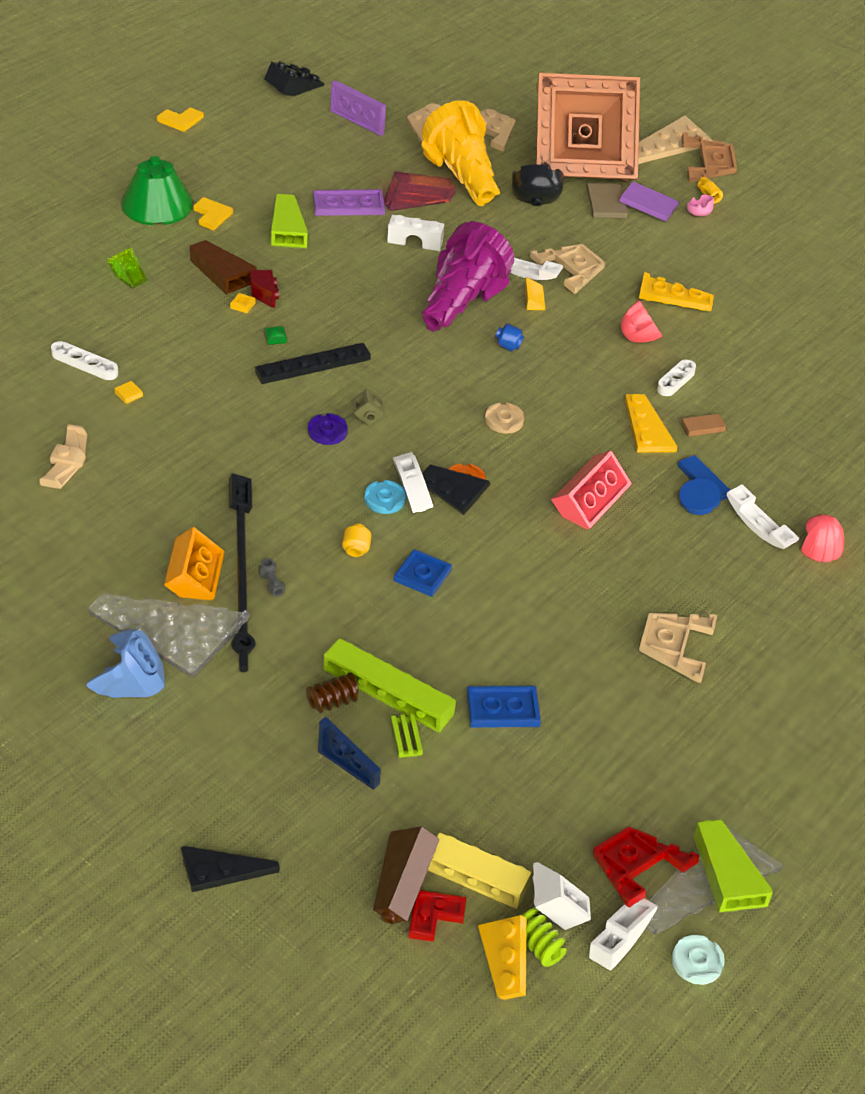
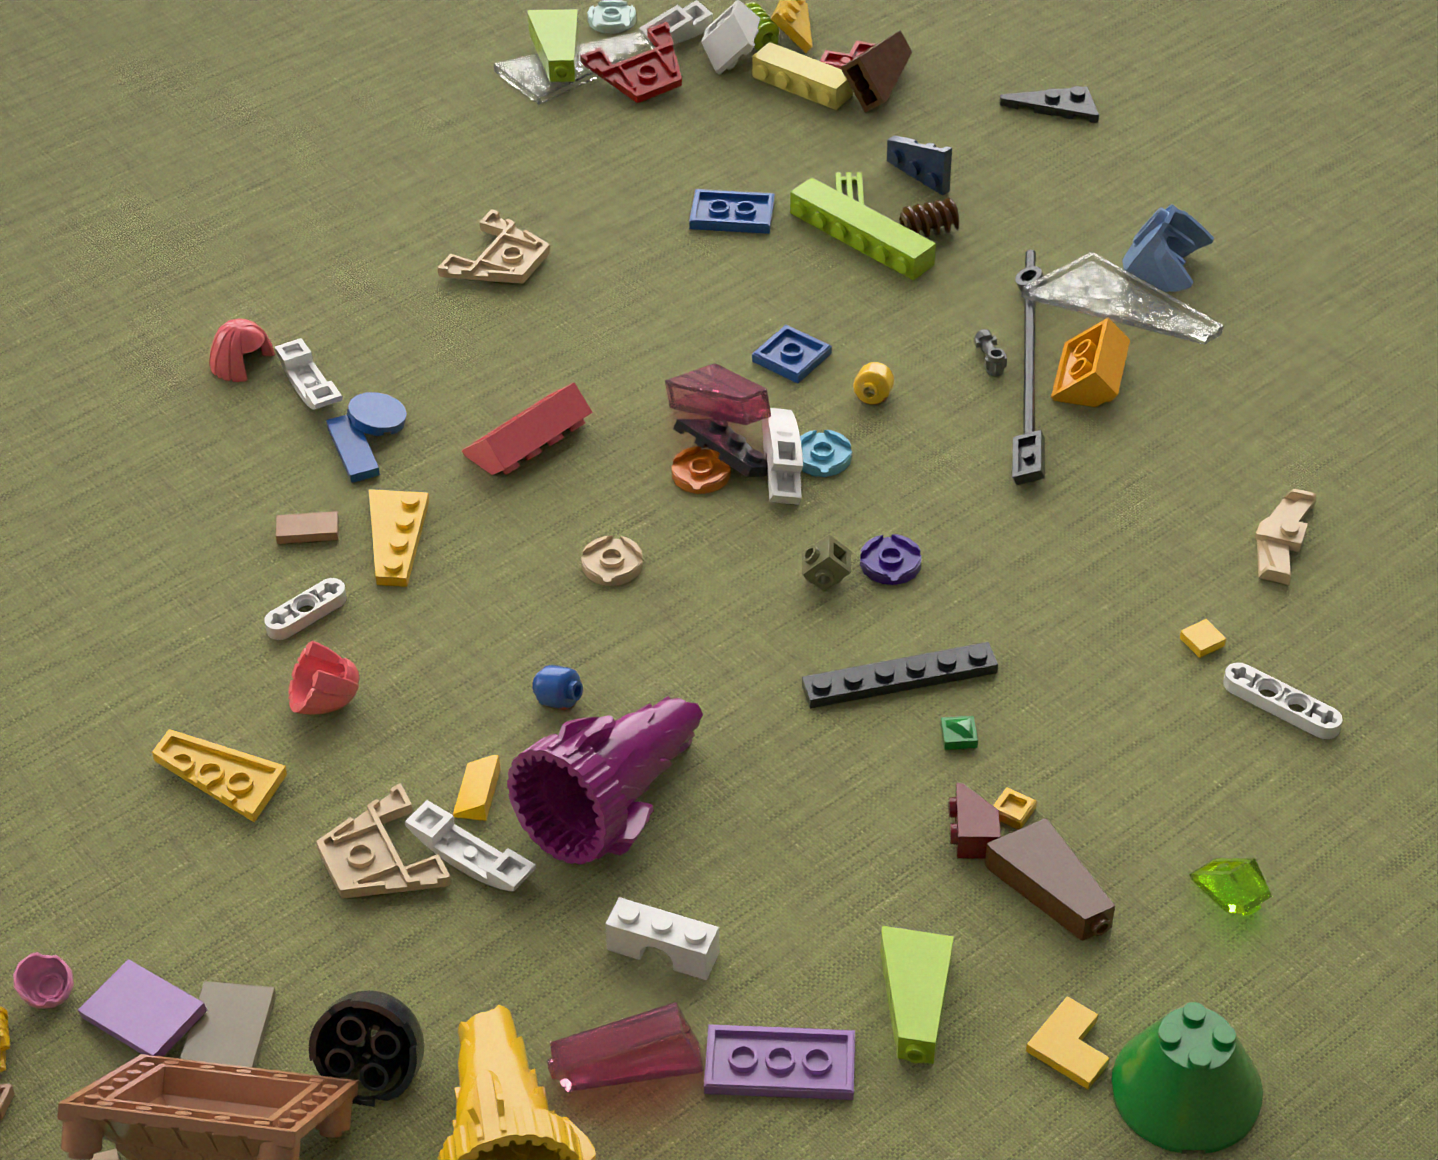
camera: 165 degrees left, 0 degrees up
none -> clear pink slope [665,363,771,425]

